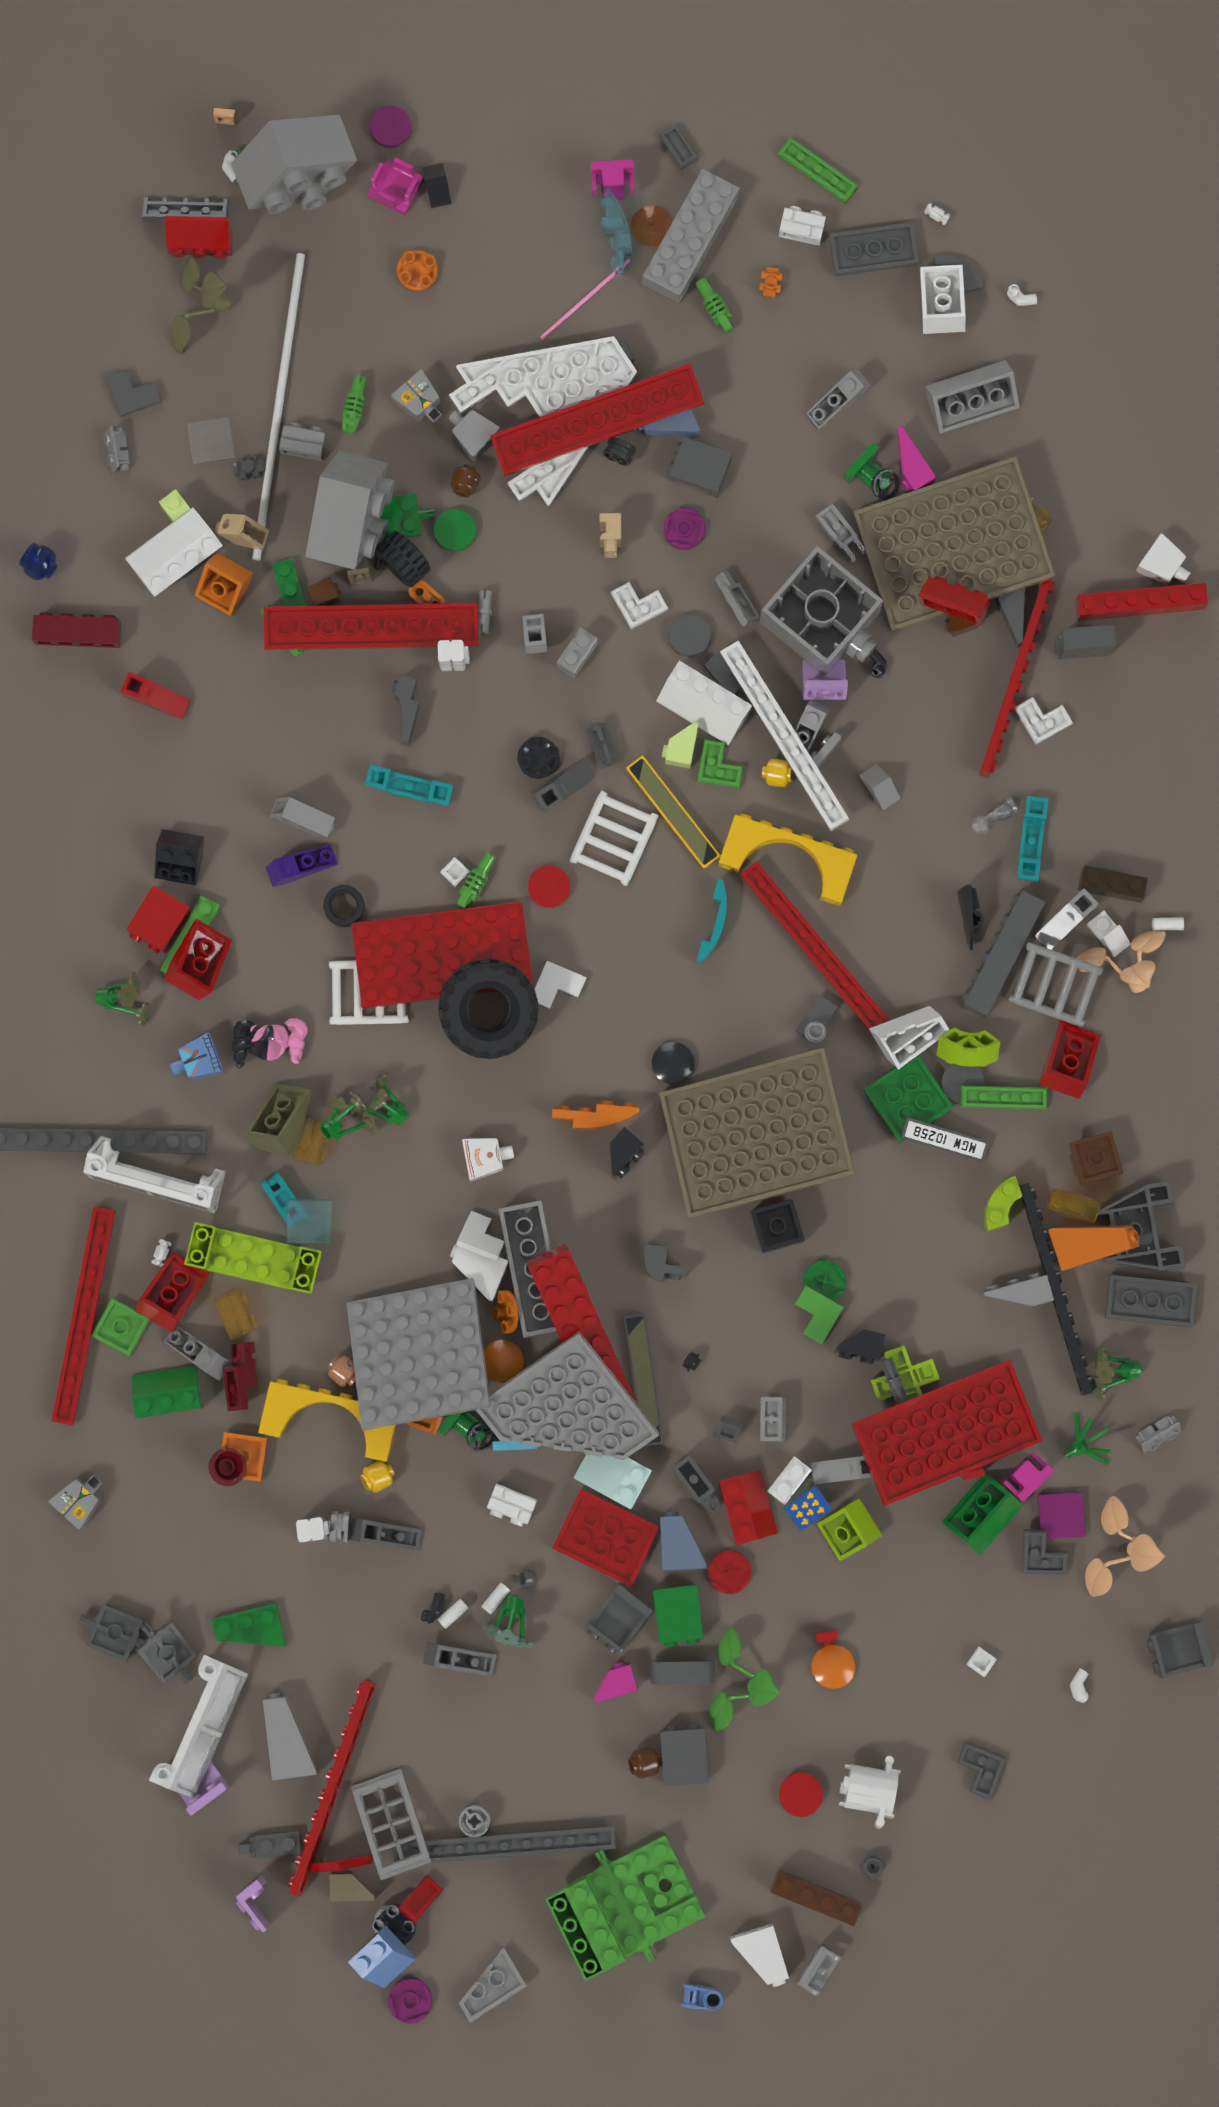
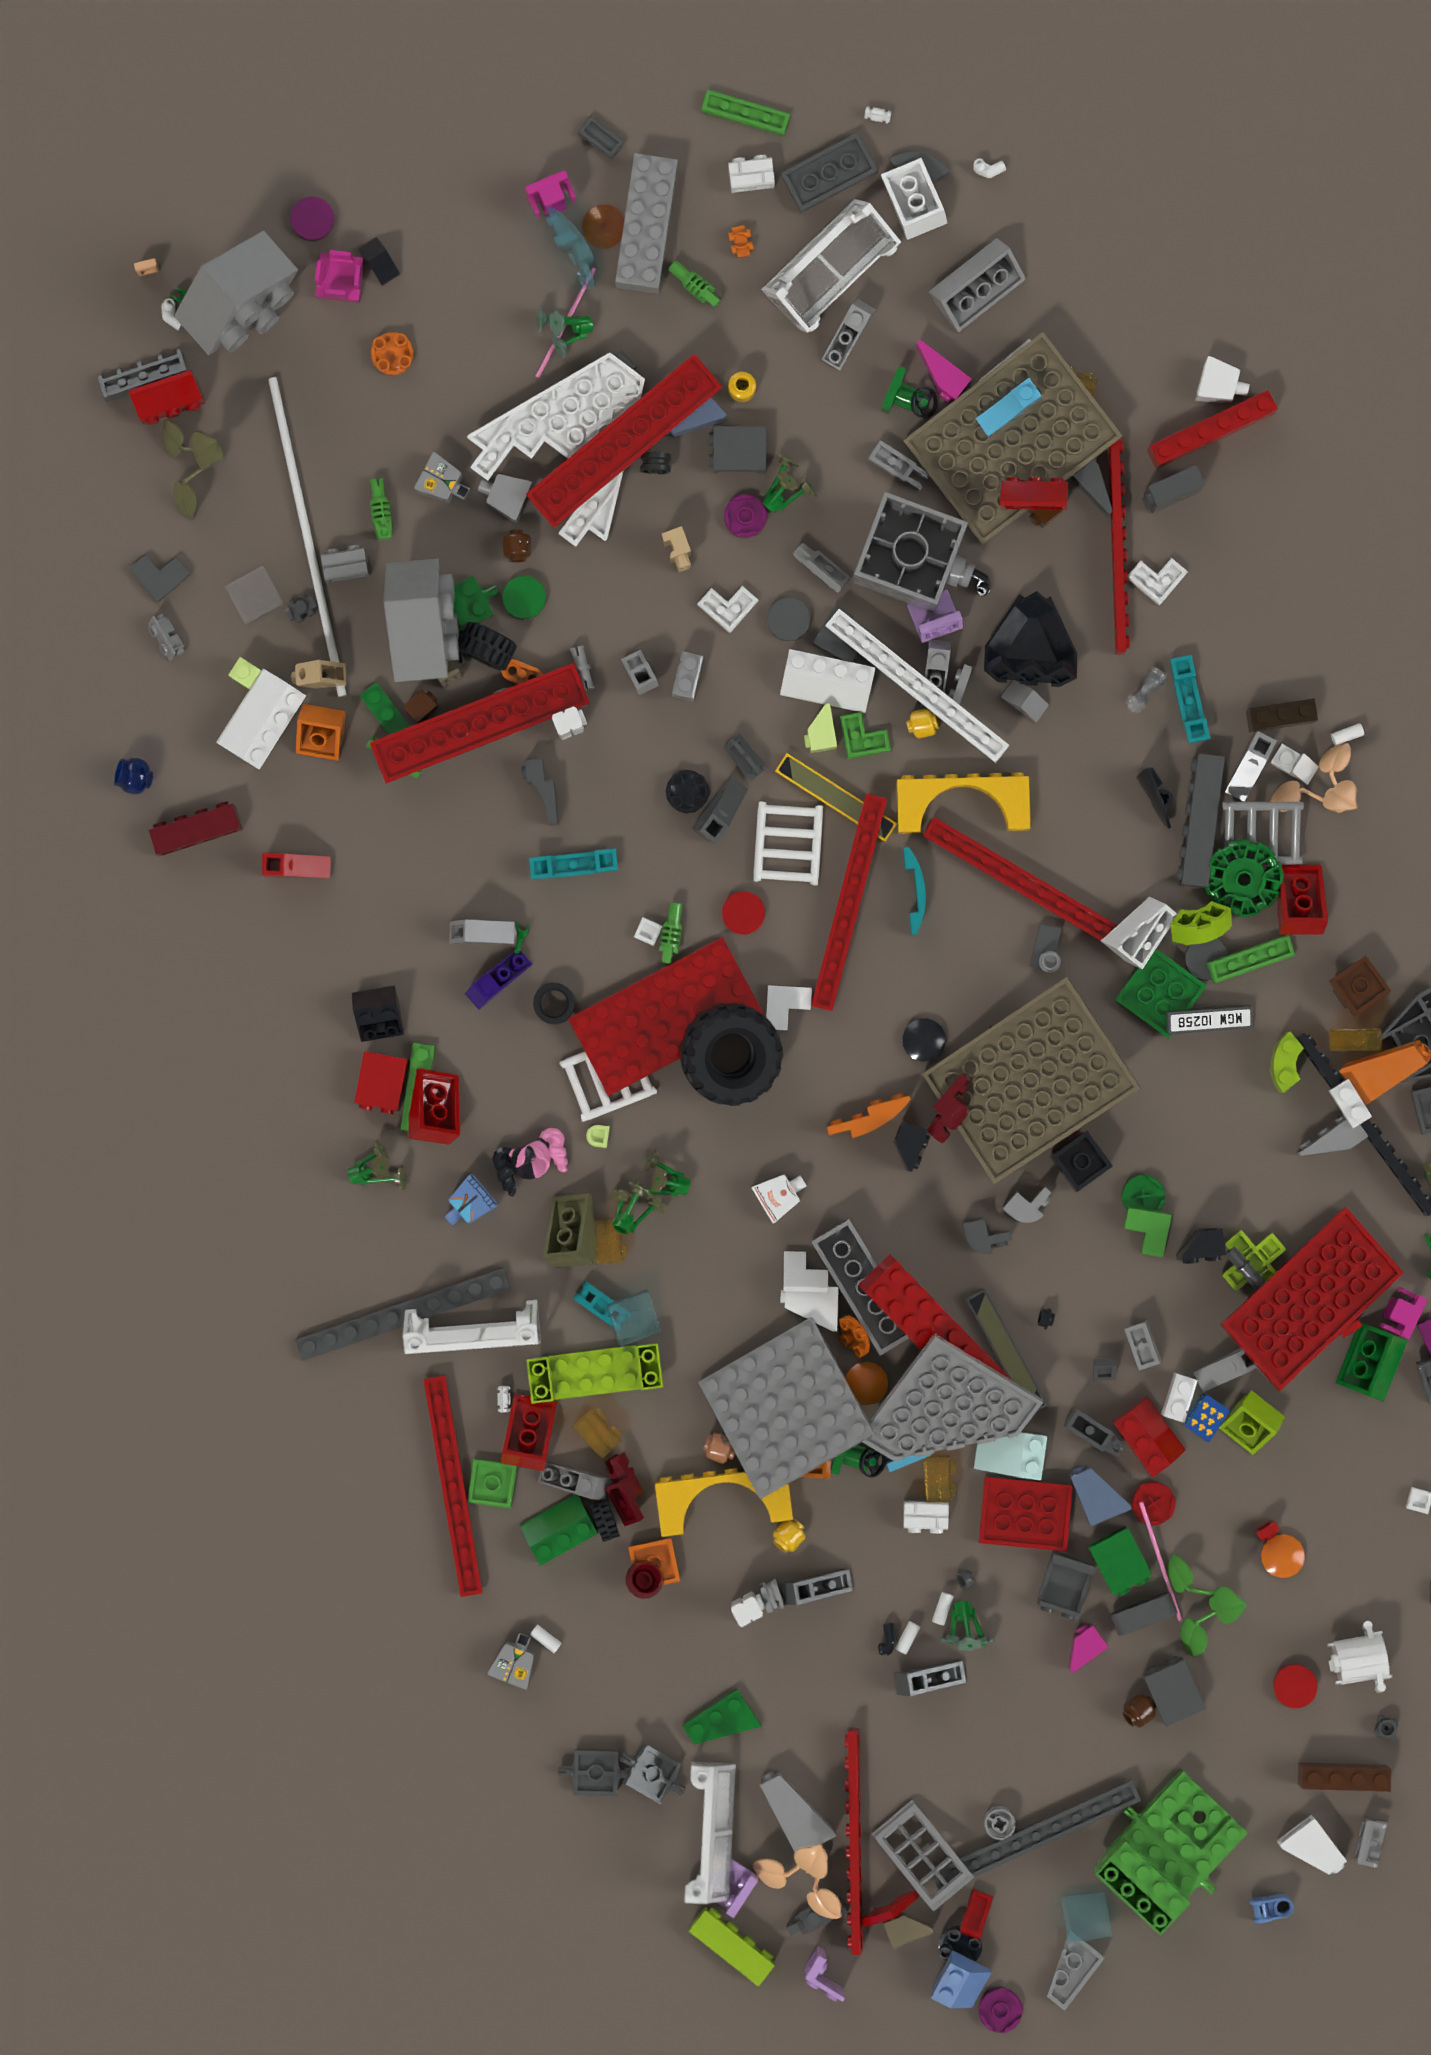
camera: 20 degrees left, 5 degrees up
none -> green hand [514,922,529,954]
none -> white axle [530,1624,562,1653]
none -> plant [537,307,593,359]
none -> yellowish green tile [586,1125,610,1148]
none -> black tyre [590,1499,620,1542]
none -> lime brick [689,1906,775,1987]
none -> yellow head [728,371,756,402]
none -> light nougat plant [753,1844,842,1919]
none -> clear windscreen [761,199,901,333]
none -> plant [762,454,817,513]
none -> red plate [811,793,887,1011]
none -> clear yellow brick [924,1456,956,1502]
none -> dark red plate [927,1073,971,1143]
none -> medium azure slope [975,378,1042,437]
none -> black panel [984,591,1077,687]
none -> light grey brick [1001,1187,1051,1223]
none -> clear light blue tile [1061,1892,1112,1943]
none -> bright pink axle [1139,1502,1182,1621]
none -> green plate [1205,839,1284,917]
none -> white plate [1329,1079,1372,1128]

